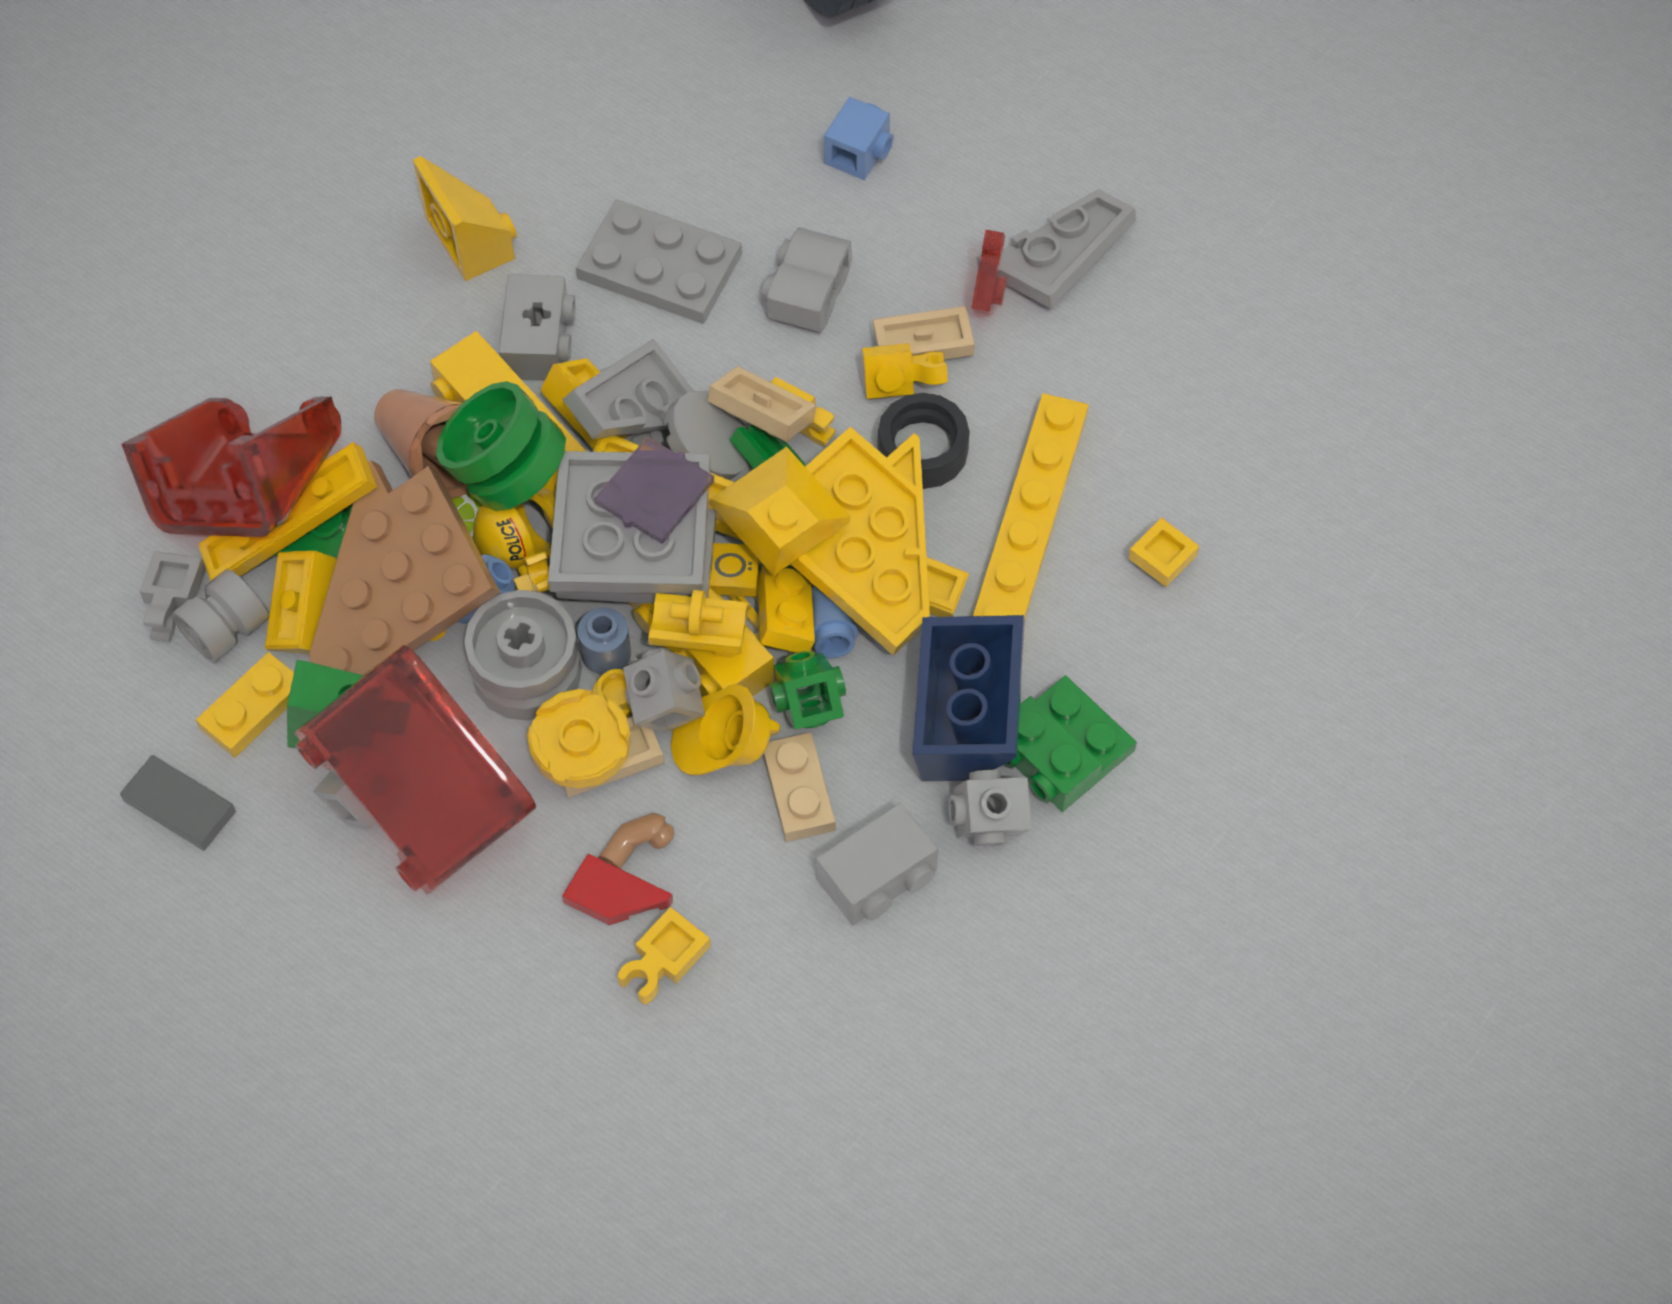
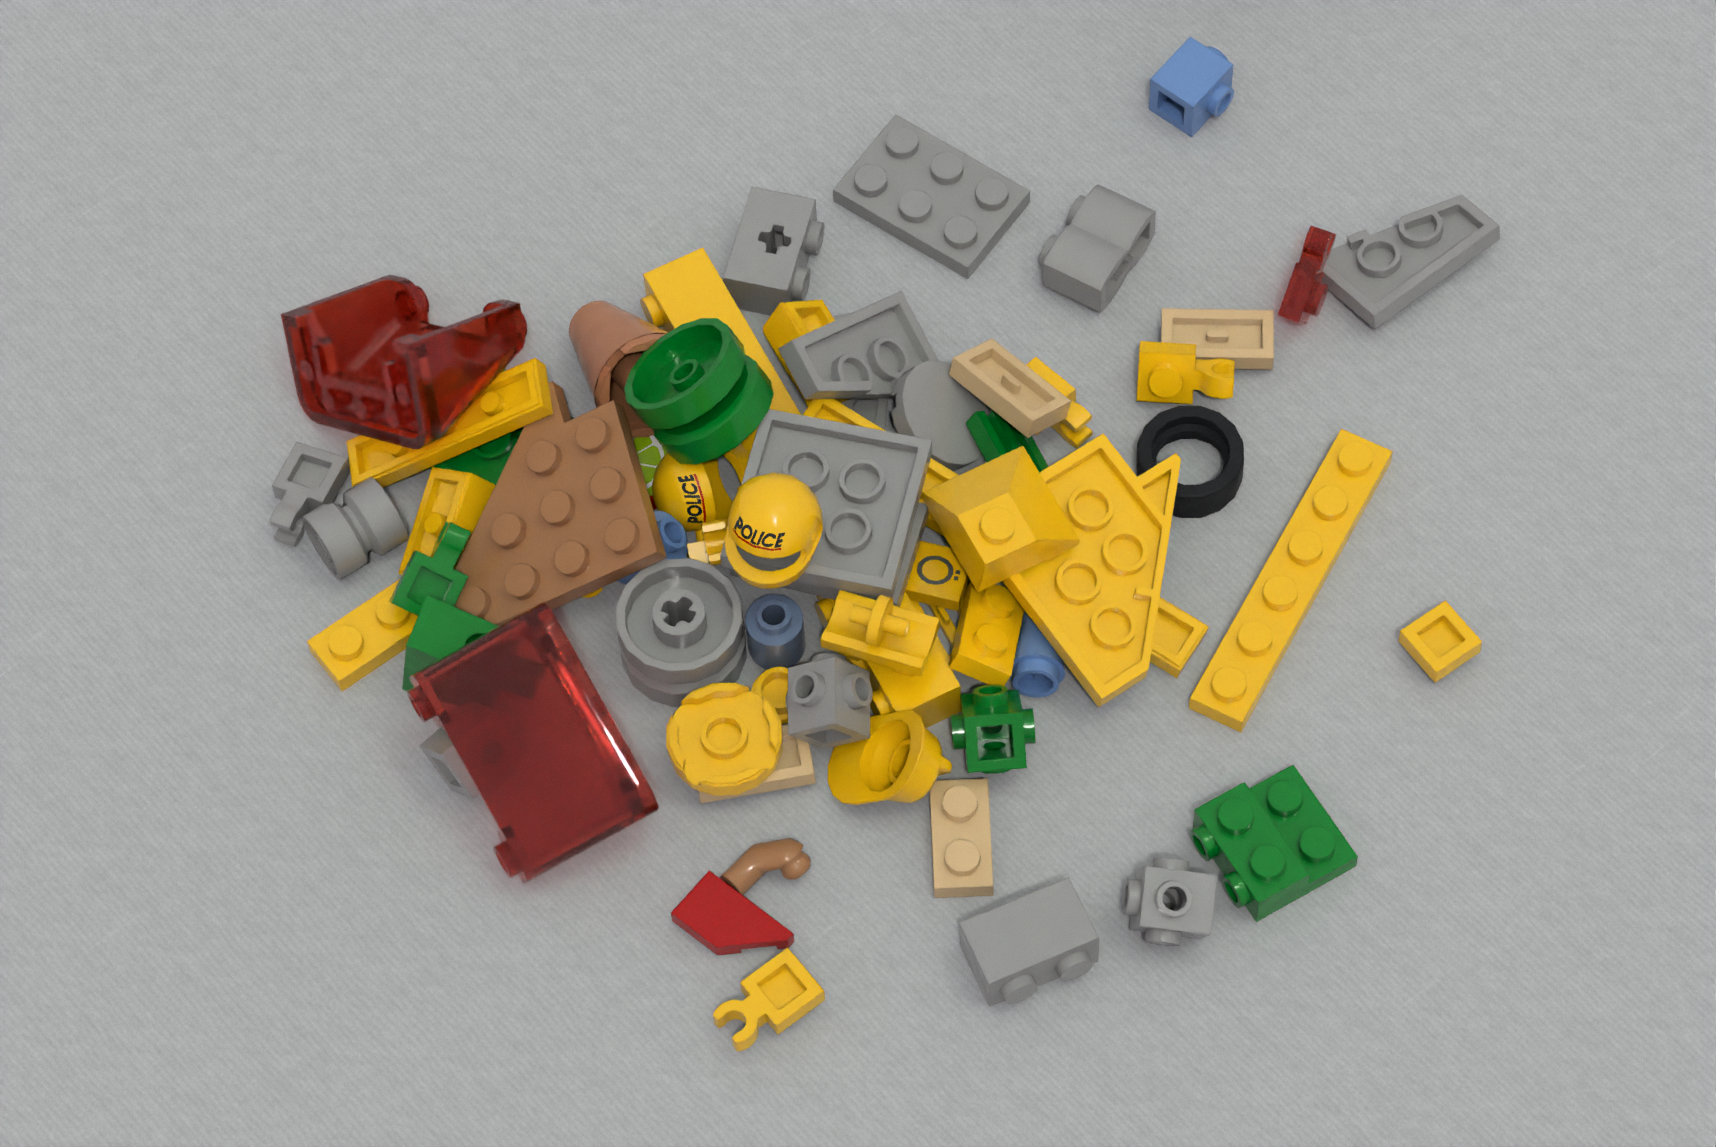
camera: 15 degrees right, 0 degrees up
dark grey tile [120,755,236,851] -> none
yellow slope [412,156,517,281] -> none
clear purple piece [594,437,715,544] -> none
dark blue slope [912,615,1025,781] -> none
none -> green plate [389,522,471,616]
none -> yellow helmet [725,472,823,589]

